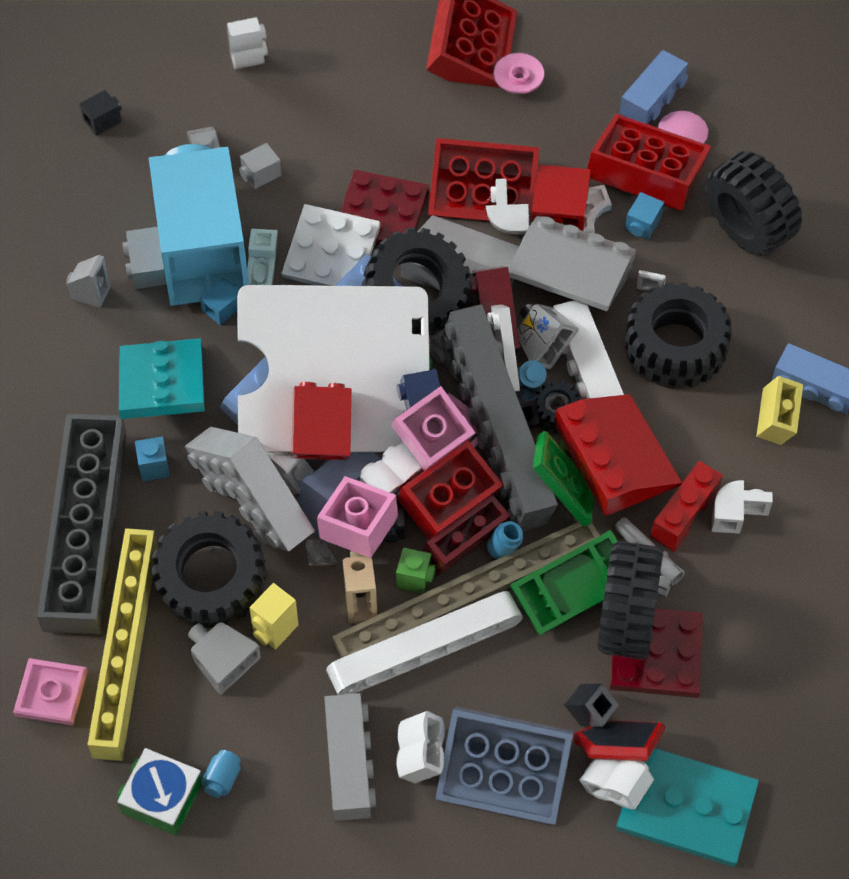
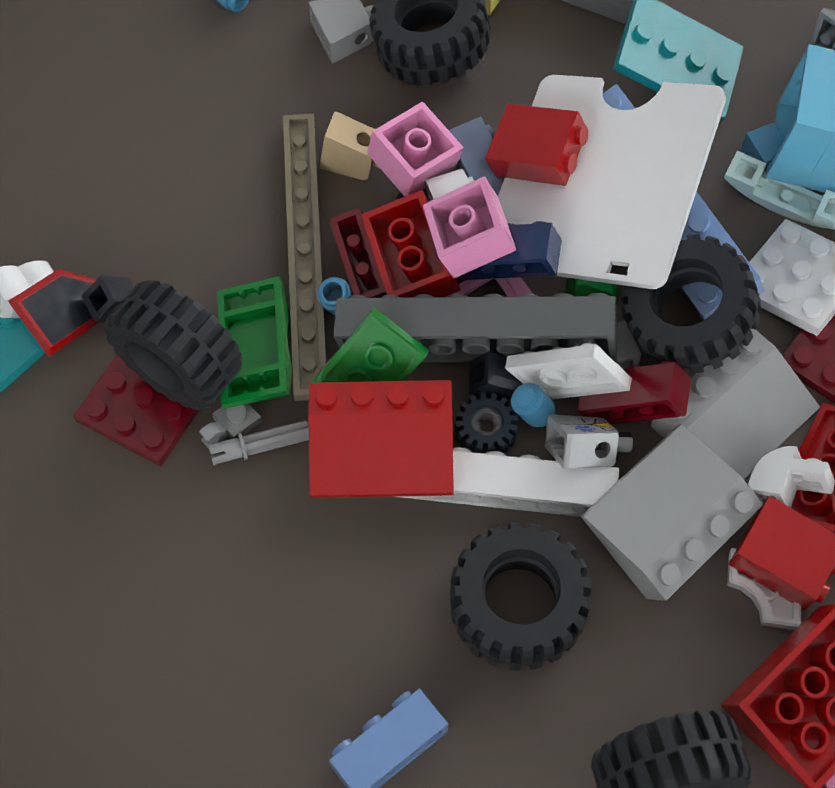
camera: 115 degrees right, 5 degrees up
dark azure brick [135,436,170,482] -> none
light grey piece [185,427,315,552] -> none
light yellow brick [250,583,299,650] -> none
light grey brick [324,693,376,821] -> none
white beam [326,591,523,695] -> none
bright green brick [396,548,436,594] -> none
white brick [397,711,445,783] -> none
sand blue slope [435,706,574,825] -> none
dark azure brick [625,192,664,240] -> none
white slope [636,270,666,291] -> none
red arch [650,461,723,552] -> none
white brick [712,480,772,534] -> none
light yellow brick [756,376,803,445] -> none

